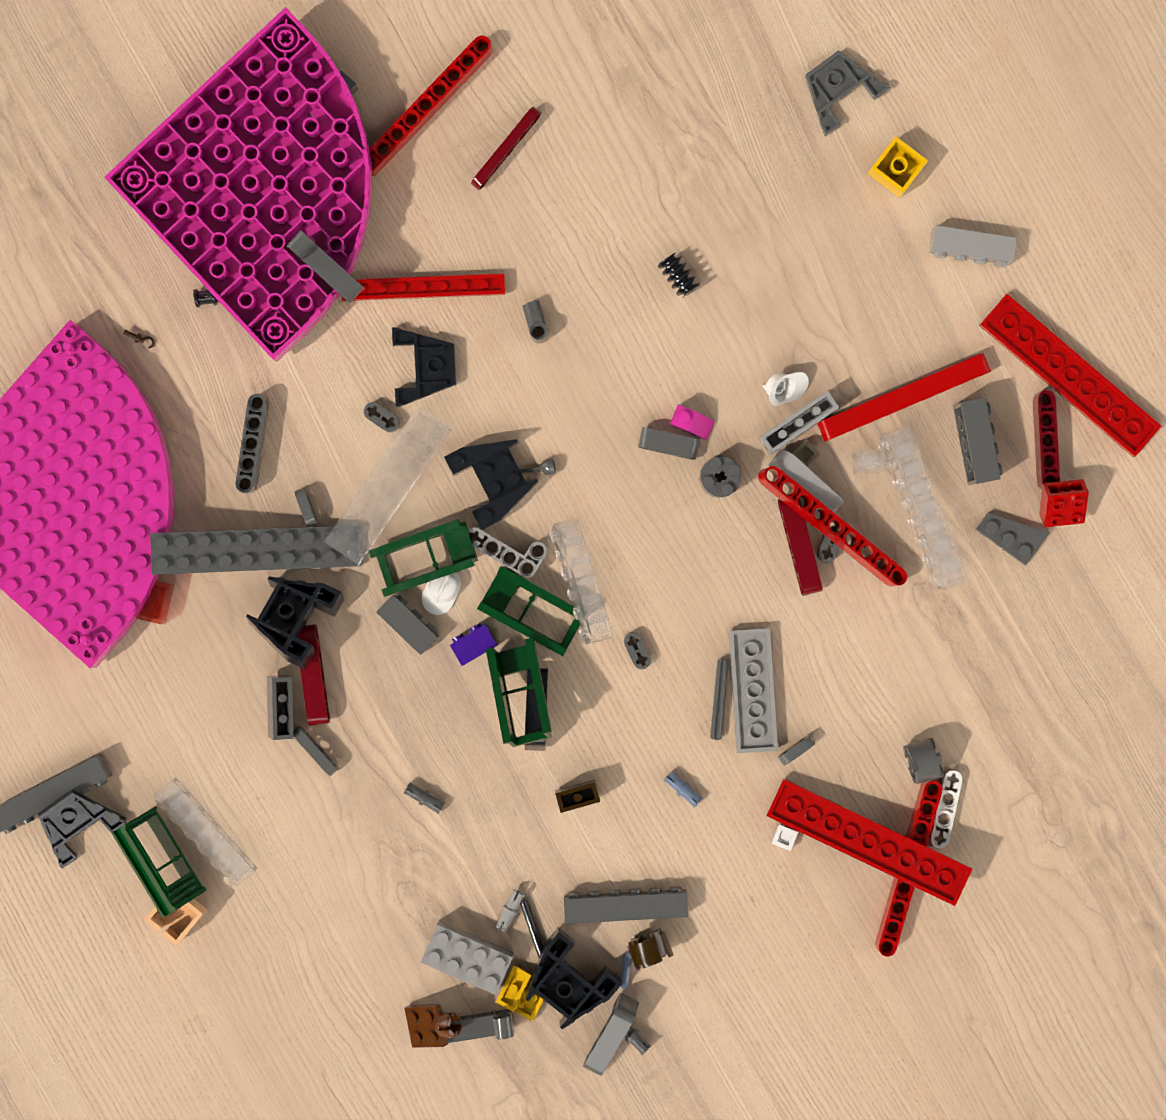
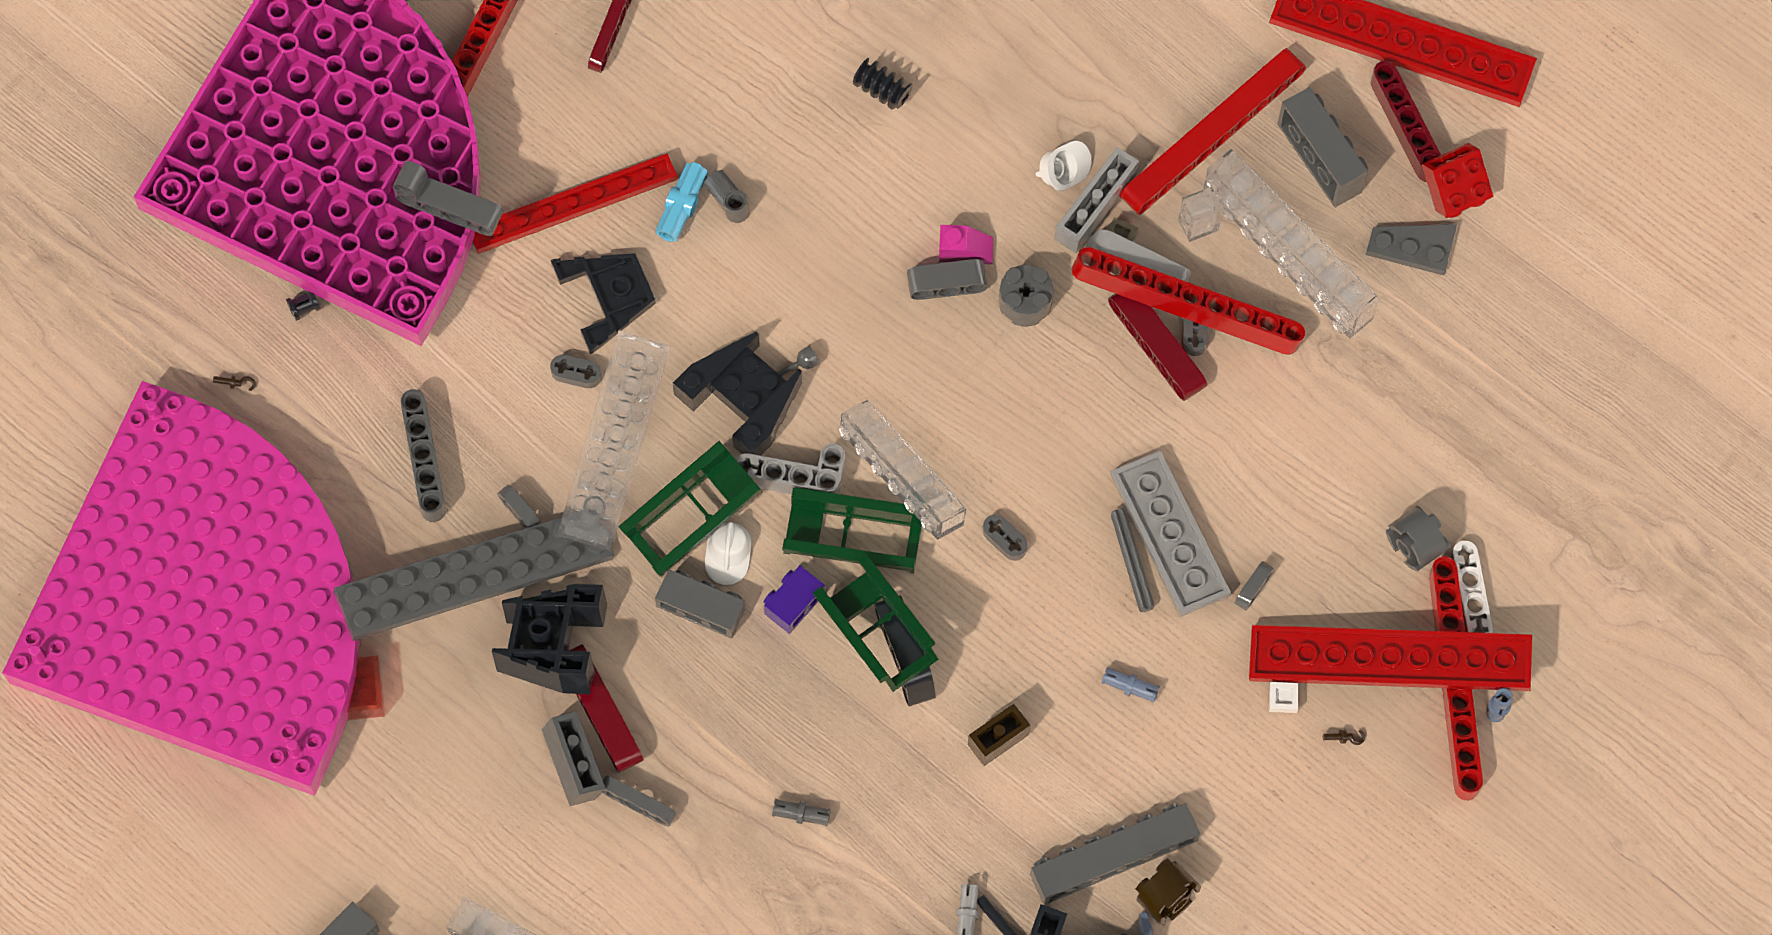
camera: 20 degrees left, 20 degrees down
none -> medium azure piece [655,162,708,242]
none -> dark brown hand [1322,730,1365,745]
none -> sand blue pin [1487,688,1513,722]

